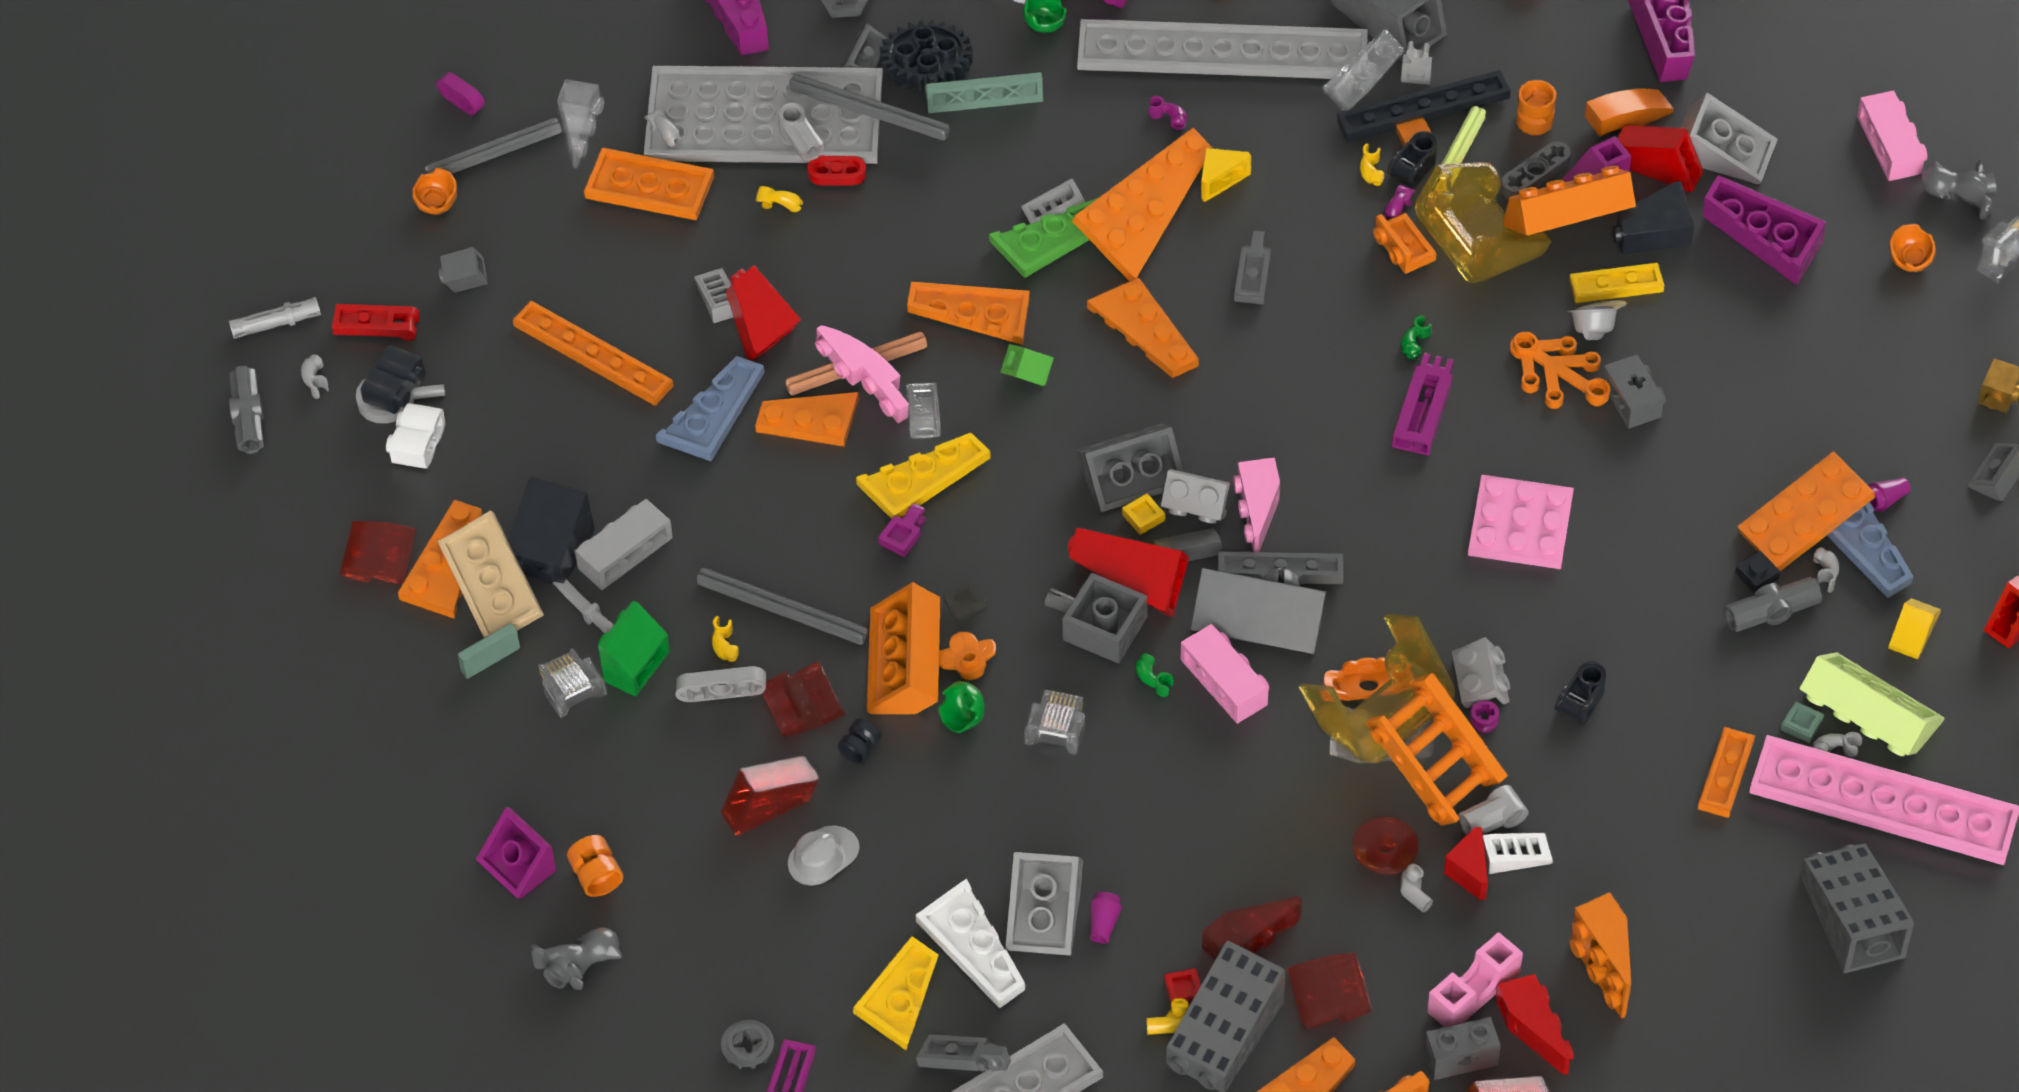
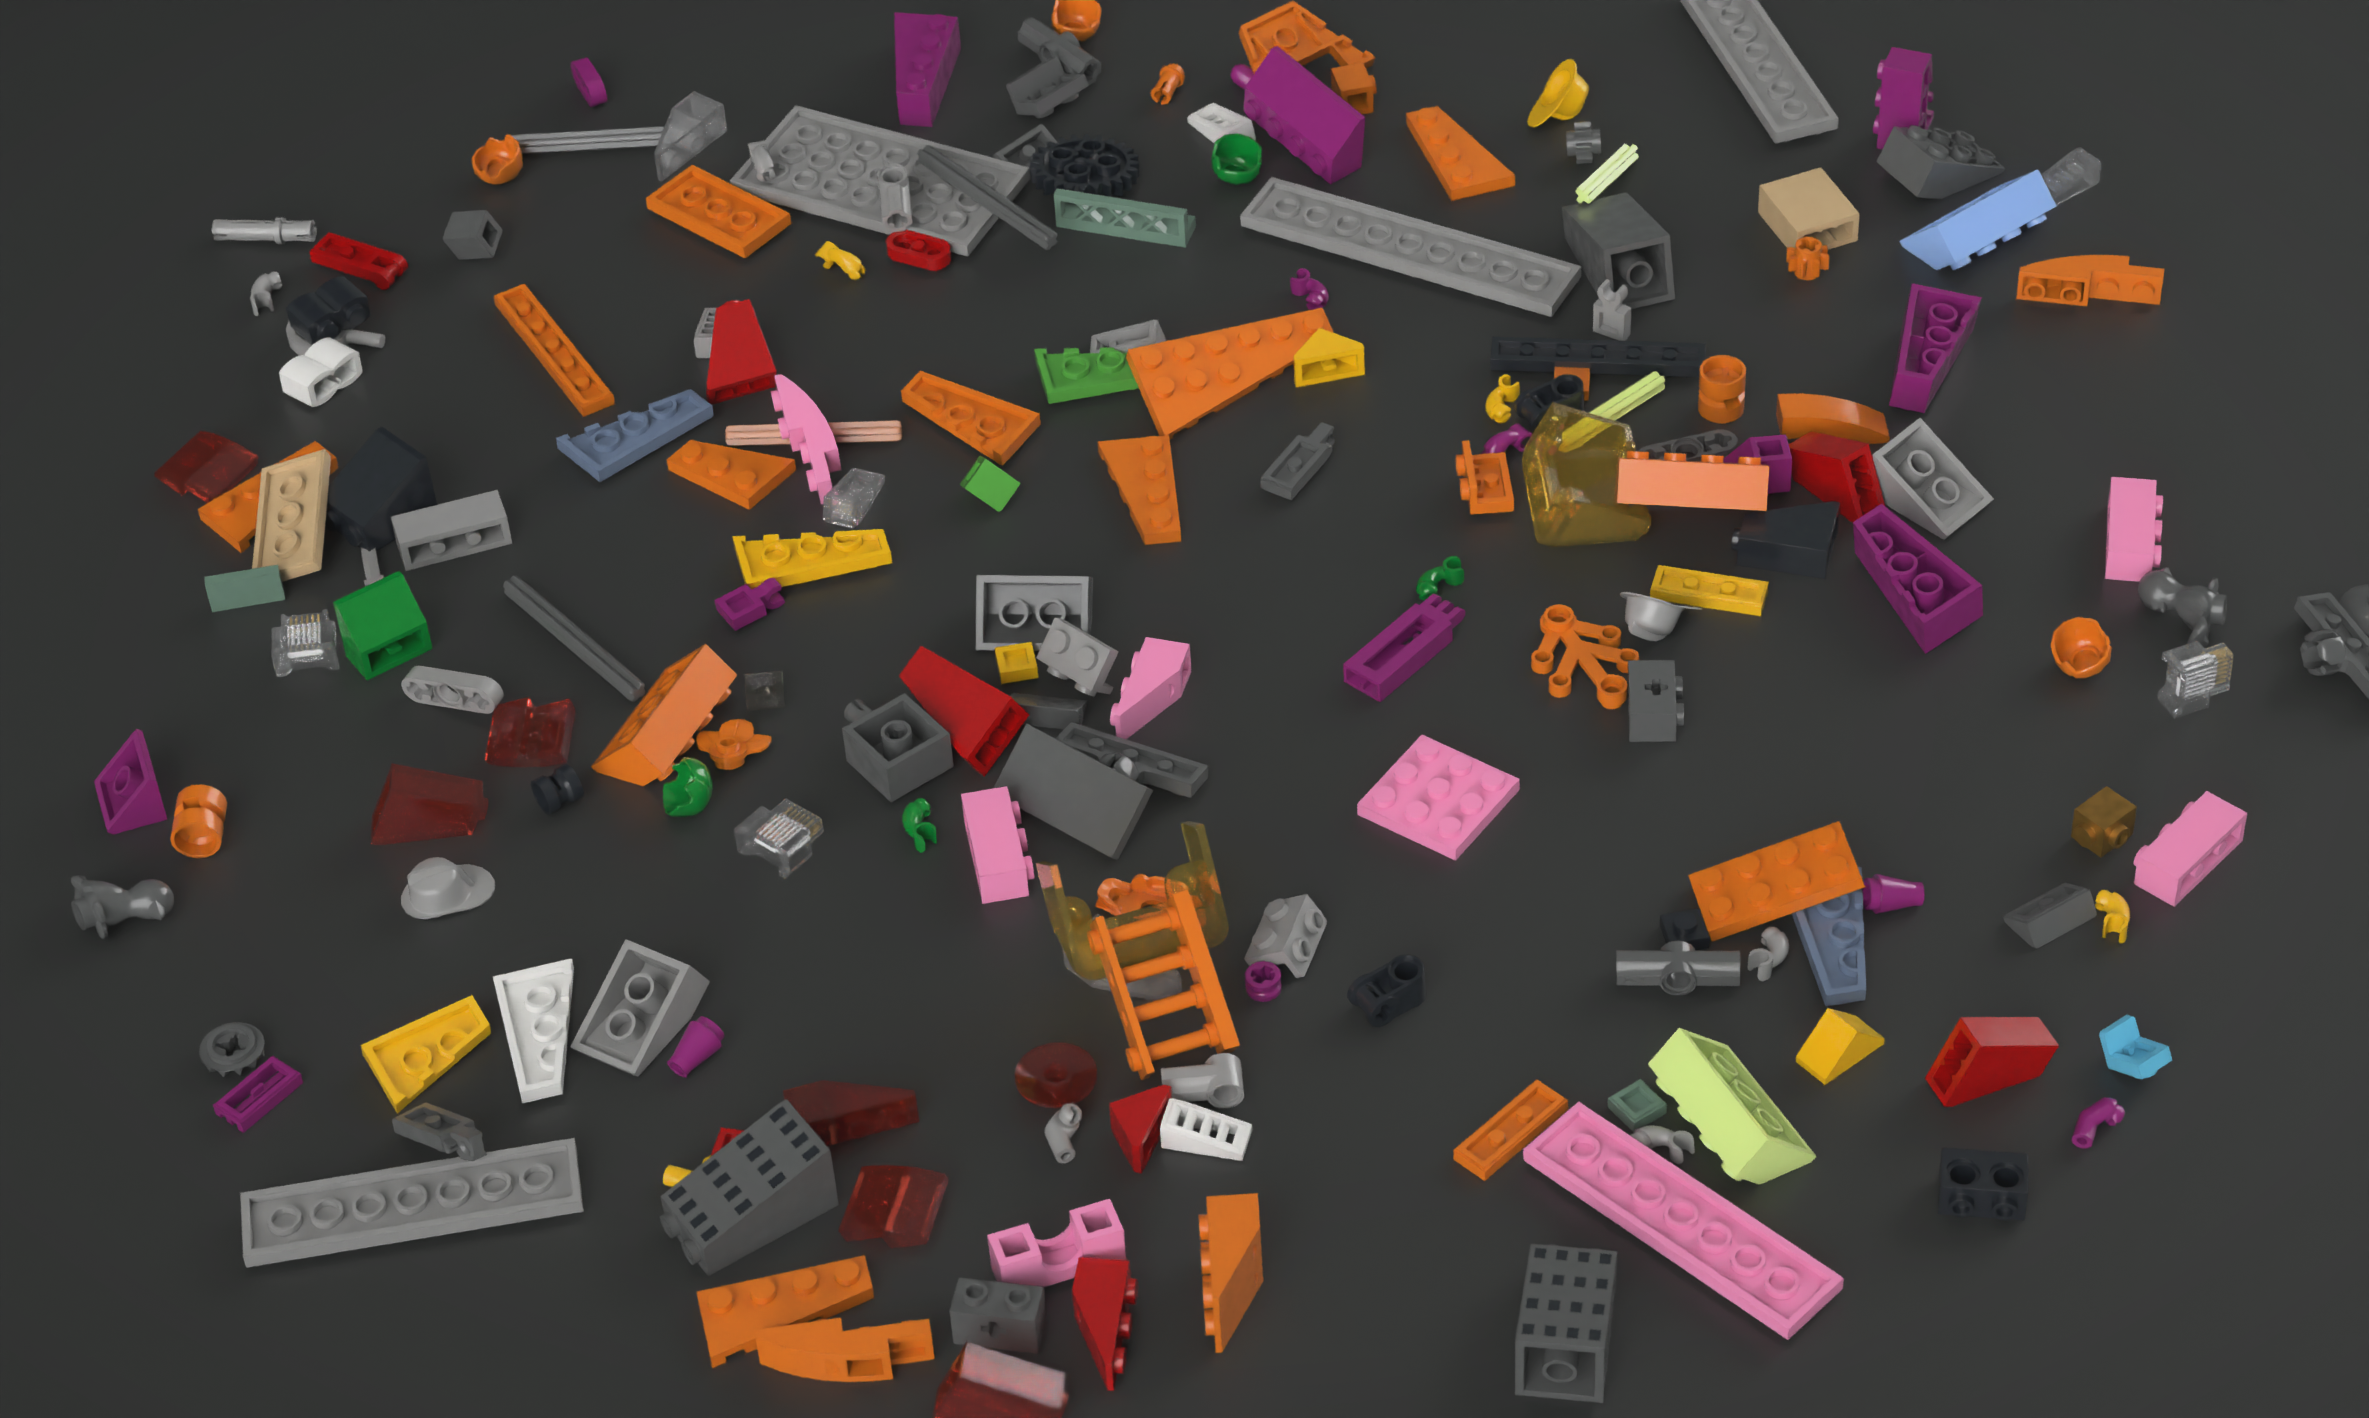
camera: 25 degrees right, 10 degrees down
dark grey piece [229,366,264,454] -> none
yellow arm [712,616,739,662] -> none
clear slope [1322,29,1405,111] -> none

